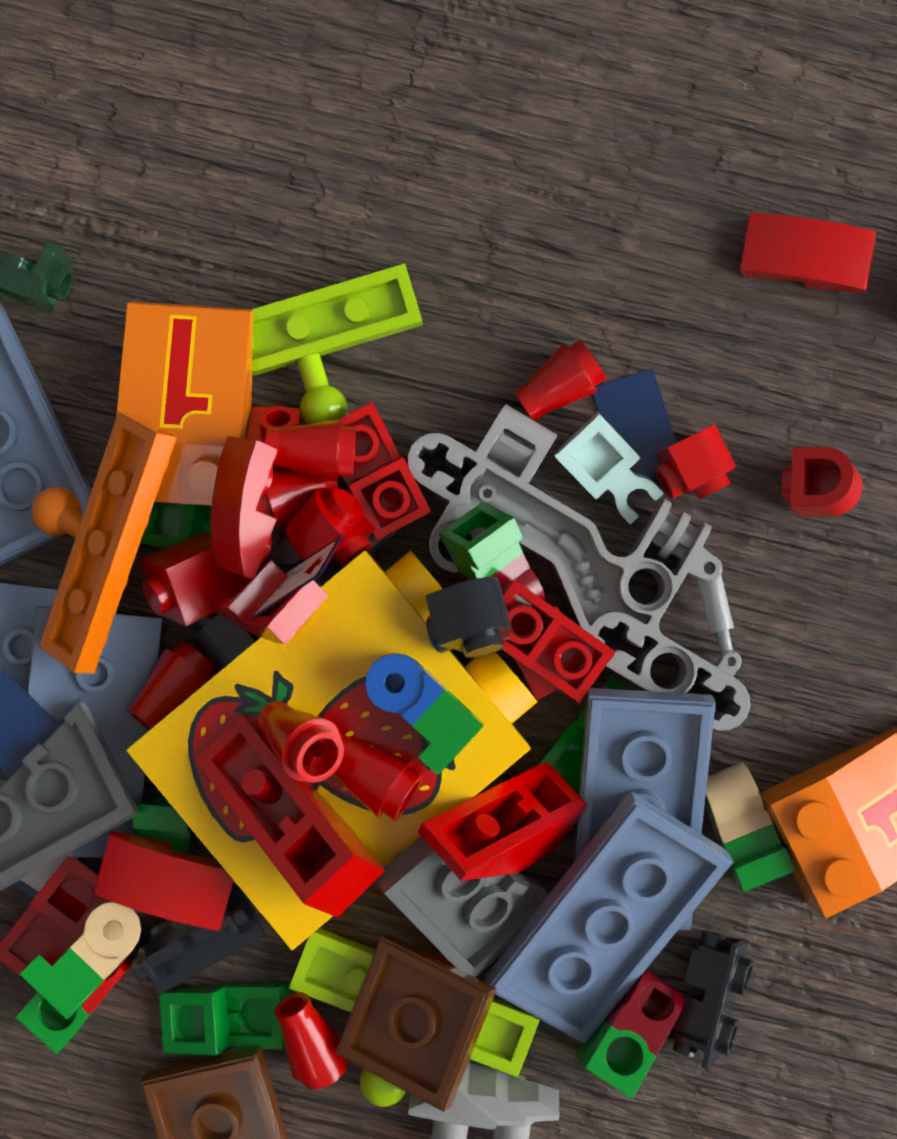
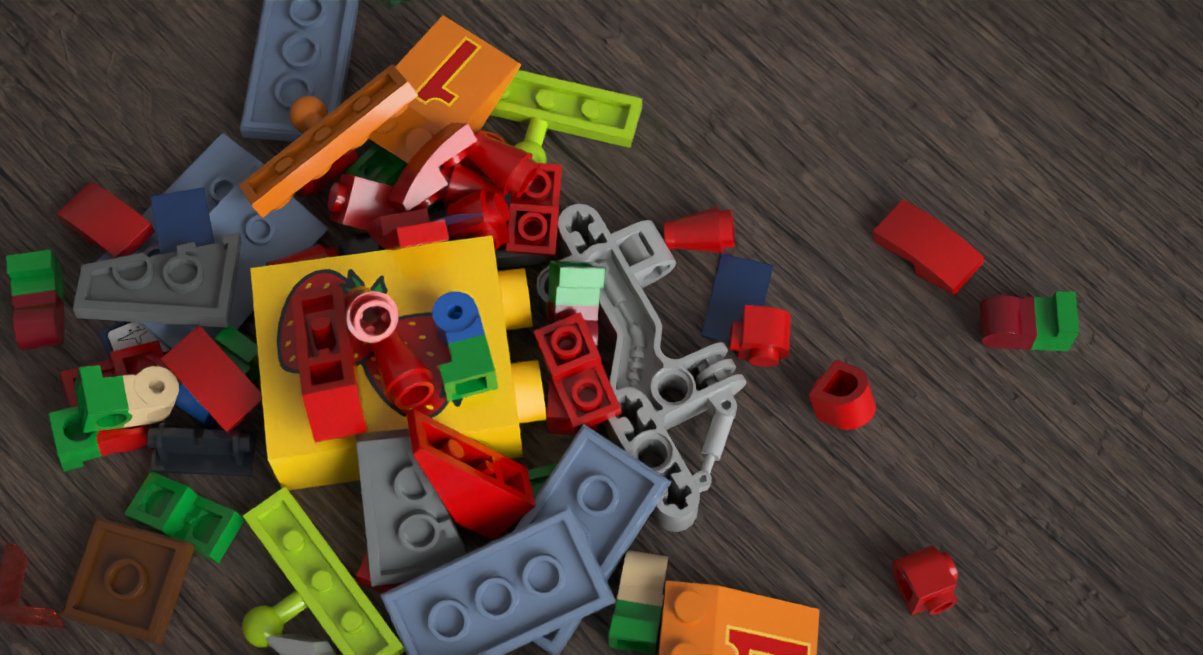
camera: 30 degrees right, 20 degrees down
red cone [274,992,348,1090] -> none
reddish brown plate [335,935,497,1112] -> none
black plate [425,577,513,658] -> none
light aqua plate [554,412,664,524] -> none

